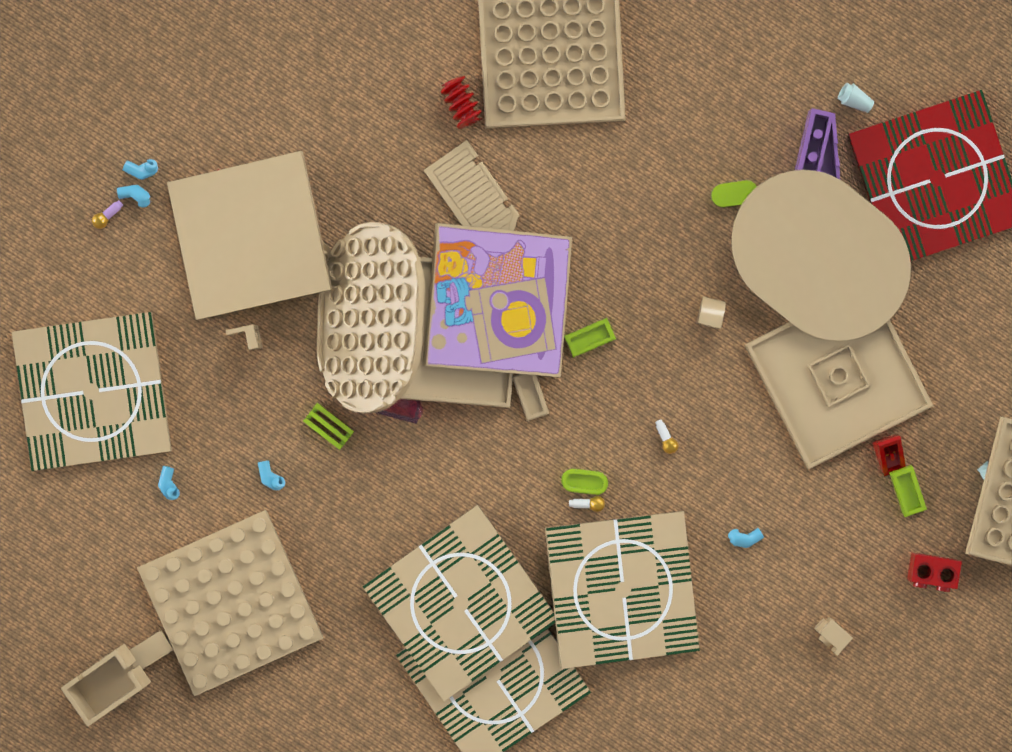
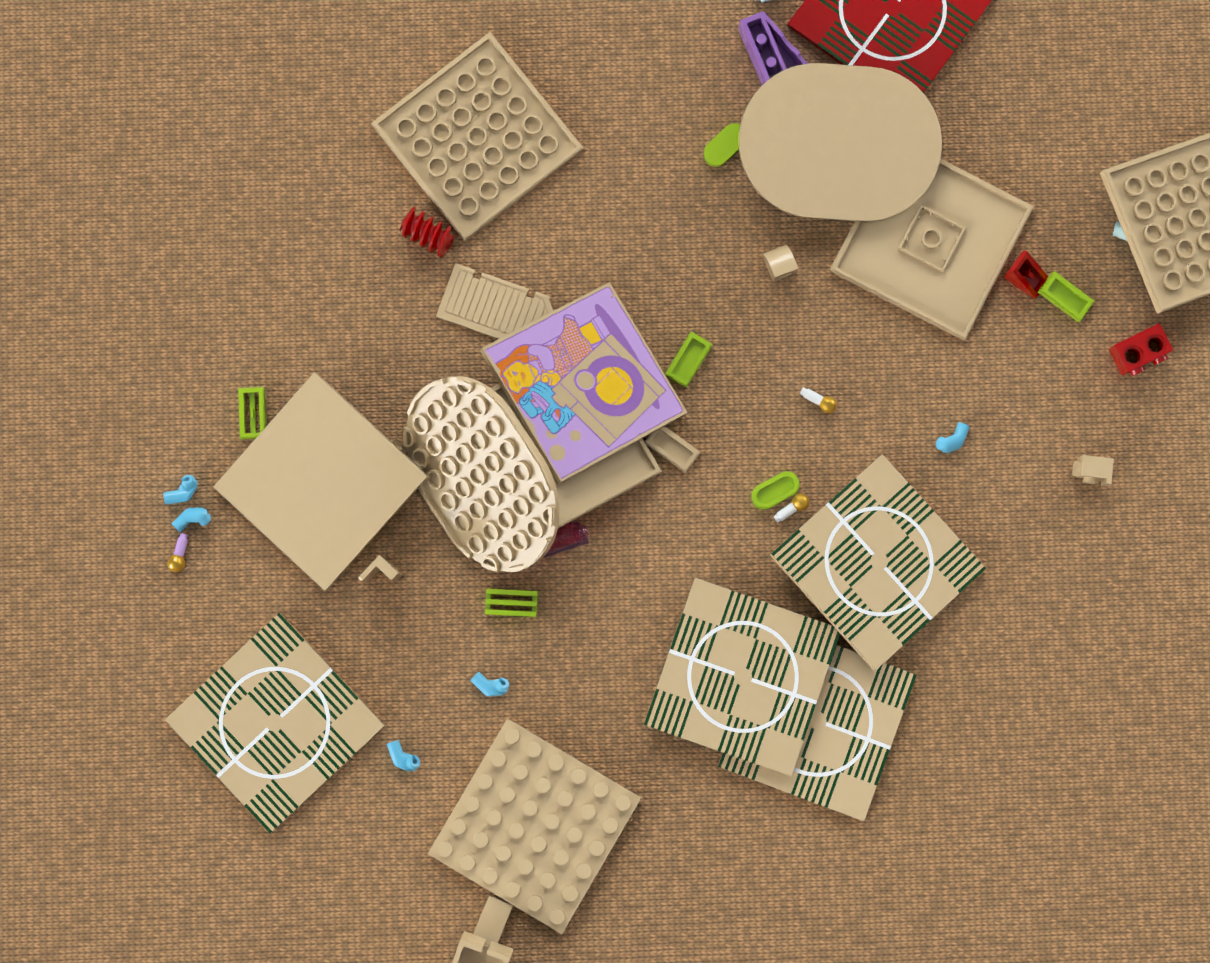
camera: 40 degrees left, 5 degrees down
none -> lime tile [238,387,266,440]

